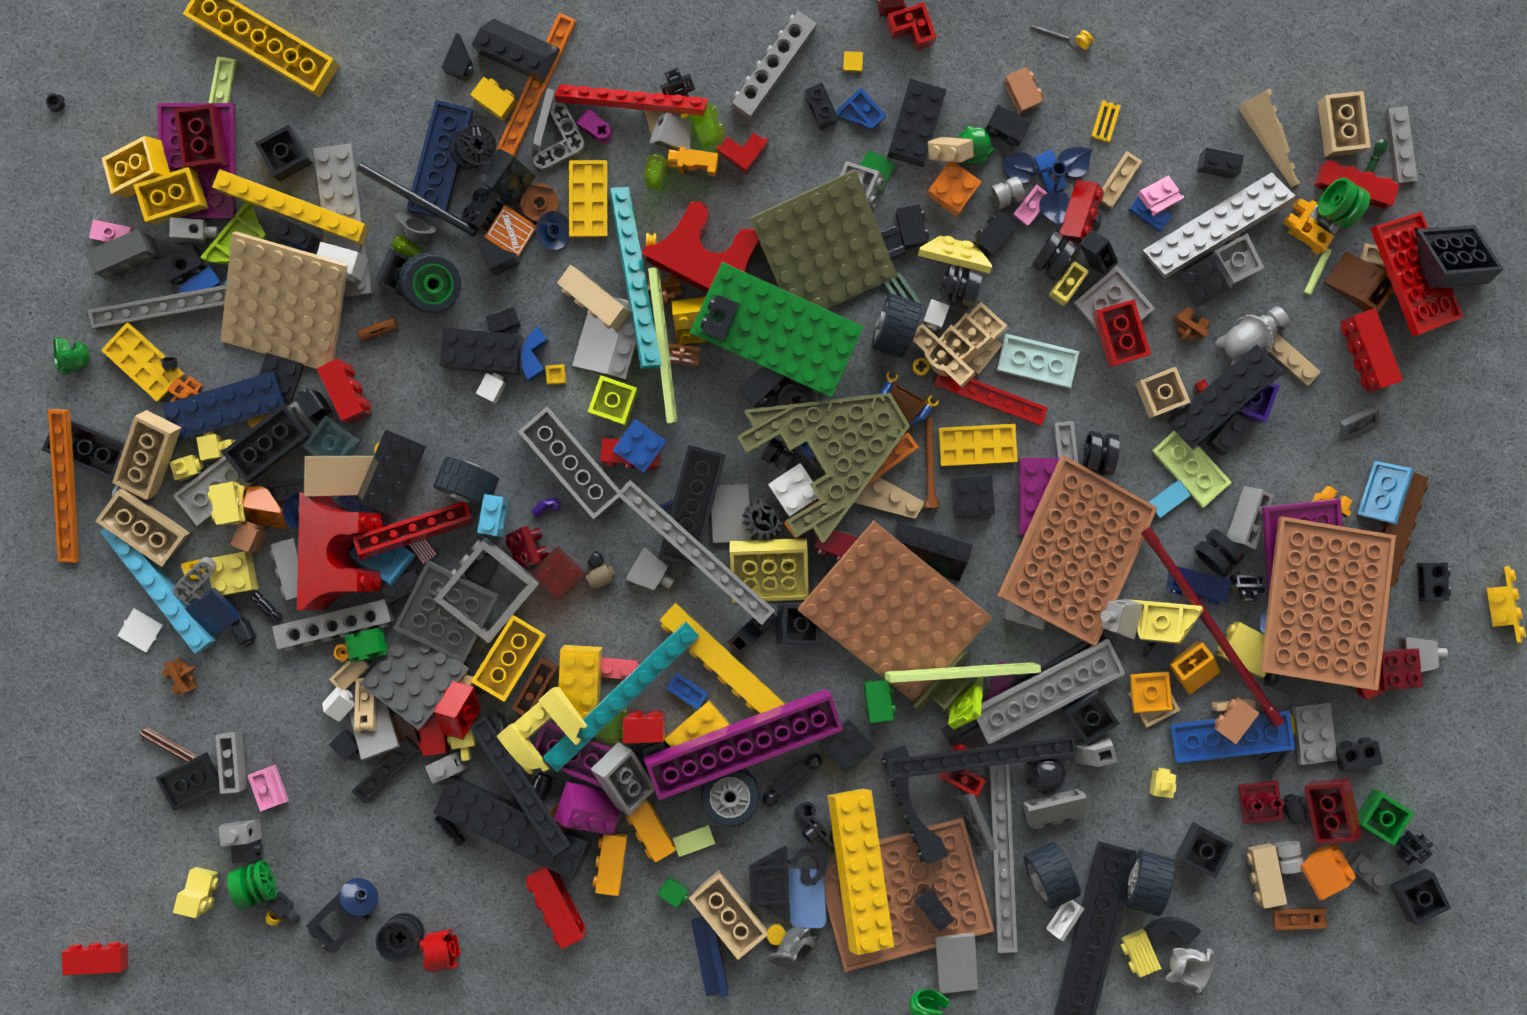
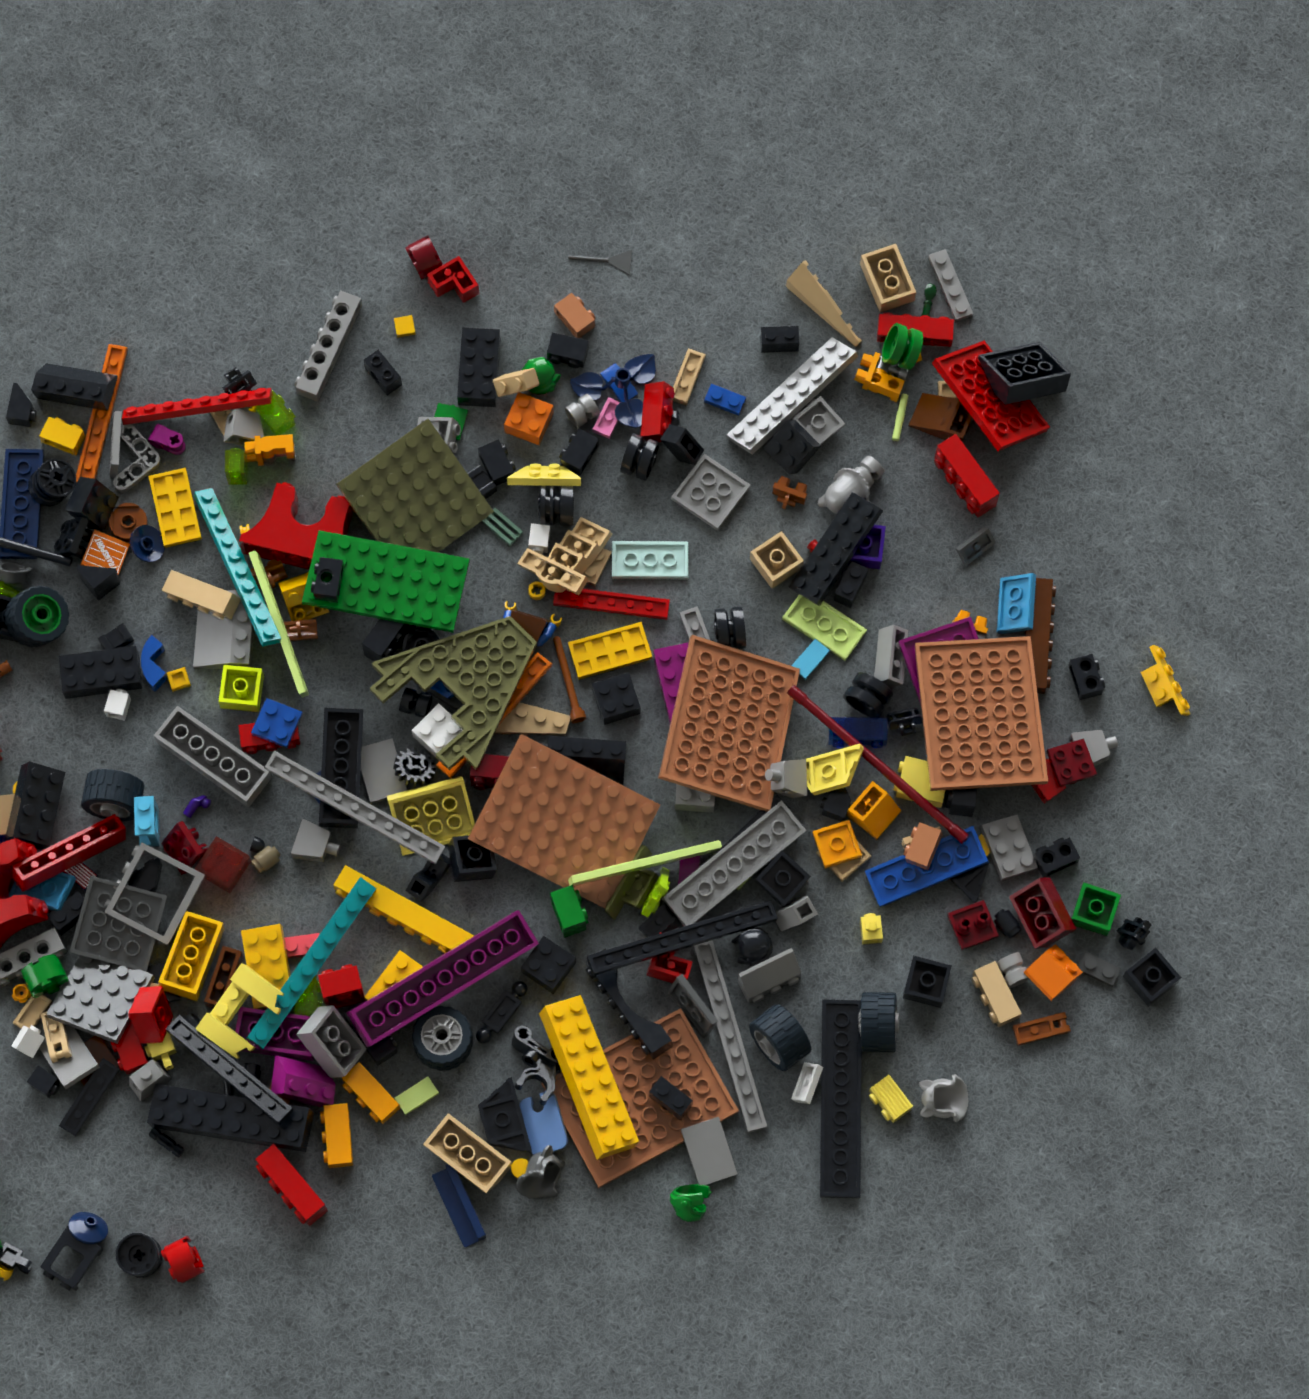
camera: 10 degrees left, 15 degrees down
green brick [658,875,689,908] -> none
blue plate [666,672,709,710] -> none
red panel [716,132,769,175] -> none
blue wing [836,88,887,130] -> none
black wheel [871,294,922,358] -> none
light yellow brick [1049,262,1089,306] -> none
yellow bush [1075,30,1094,50] -> none
yellow tile [1091,100,1121,143] -> none
red brick [1092,299,1151,368] -> none
bright pink plate [1137,175,1184,216] -> none
black brick [1143,917,1201,945] -> none
tan plate [1268,334,1321,386] -> none

